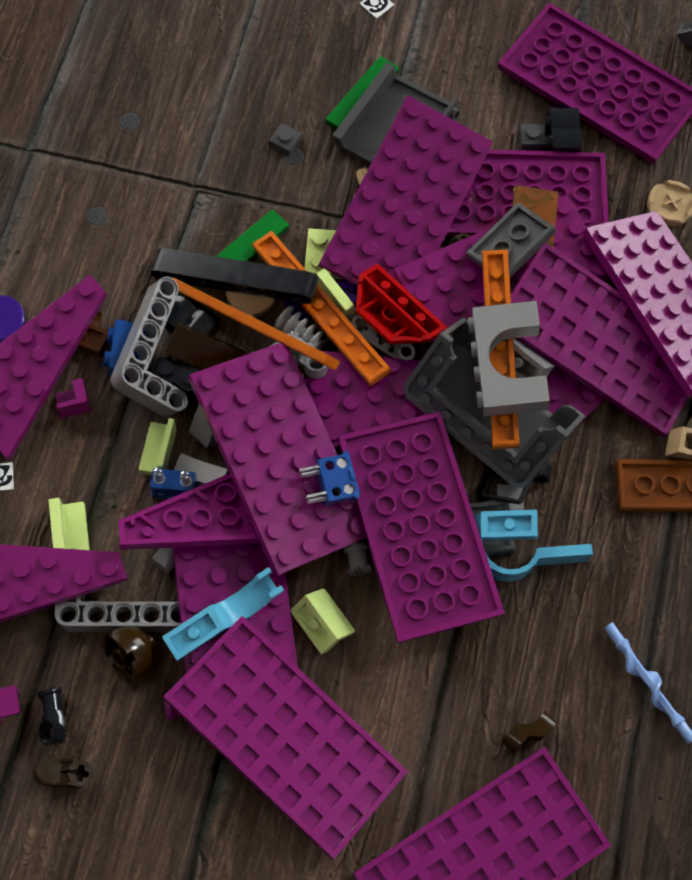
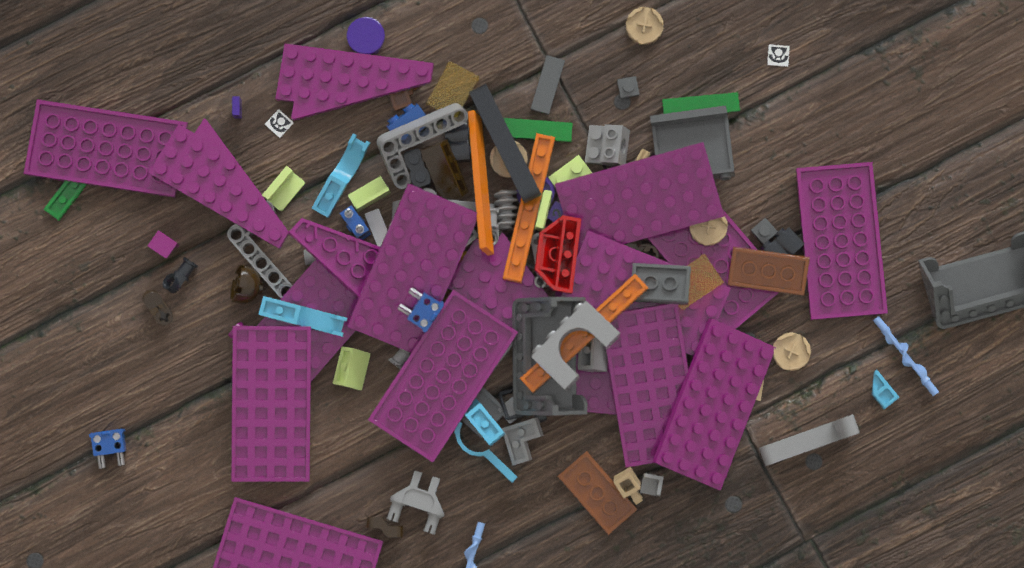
camera: 50 degrees right, 15 degrees up
magenta panel [55,378,91,418] -> none
none -> medium azure piece [312,133,370,218]
none -> light grey connector [386,471,444,535]
none -> clear yellow piece [426,61,479,117]
none -> light grey plate [502,417,544,466]
none -> dark grey tile [531,55,565,115]
none -> light grey brick [585,124,630,167]
none -> tan tile [626,7,663,45]
none -> tan tile [689,216,727,246]
none -> dark orange tile [727,247,810,296]

